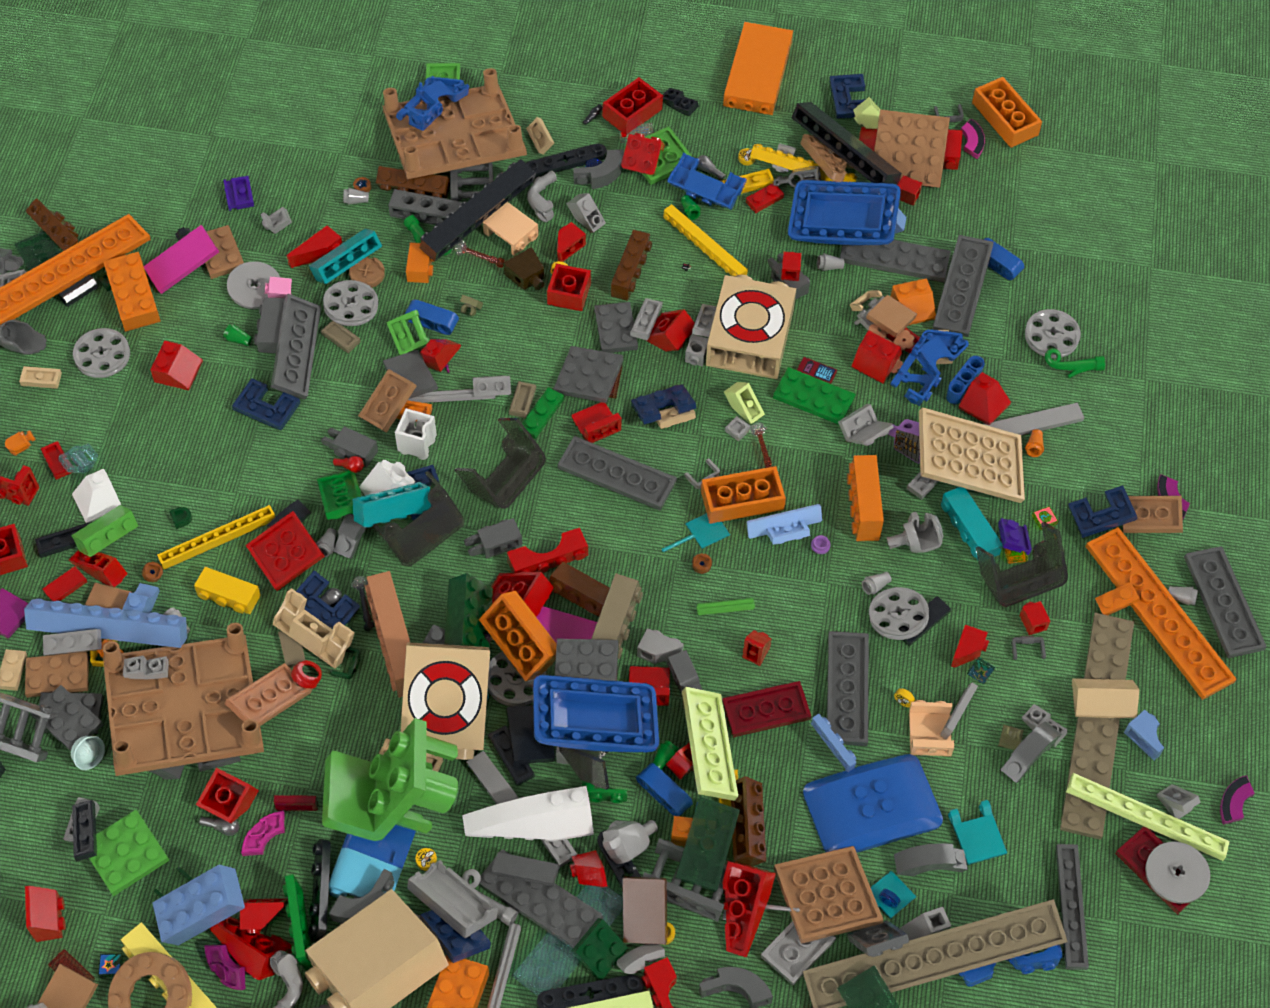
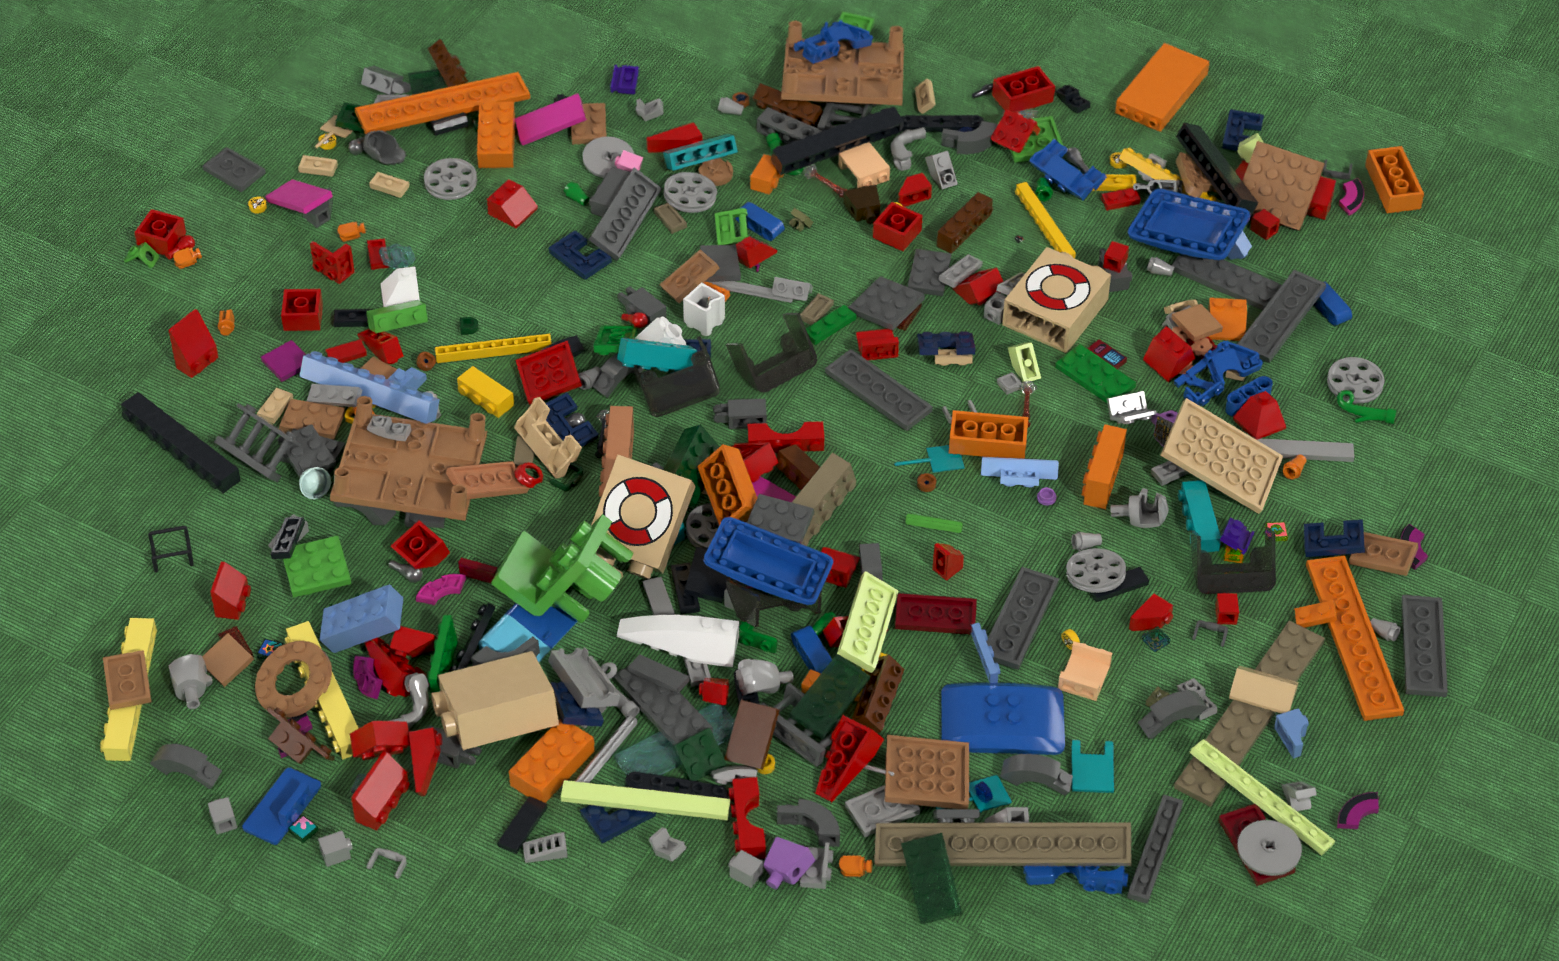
camera: 20 degrees right, 10 degrees down
tile [415,848,437,871] -> none
light grey slope [637,628,684,664] -> none
light grey tile [940,682,978,740] -> none

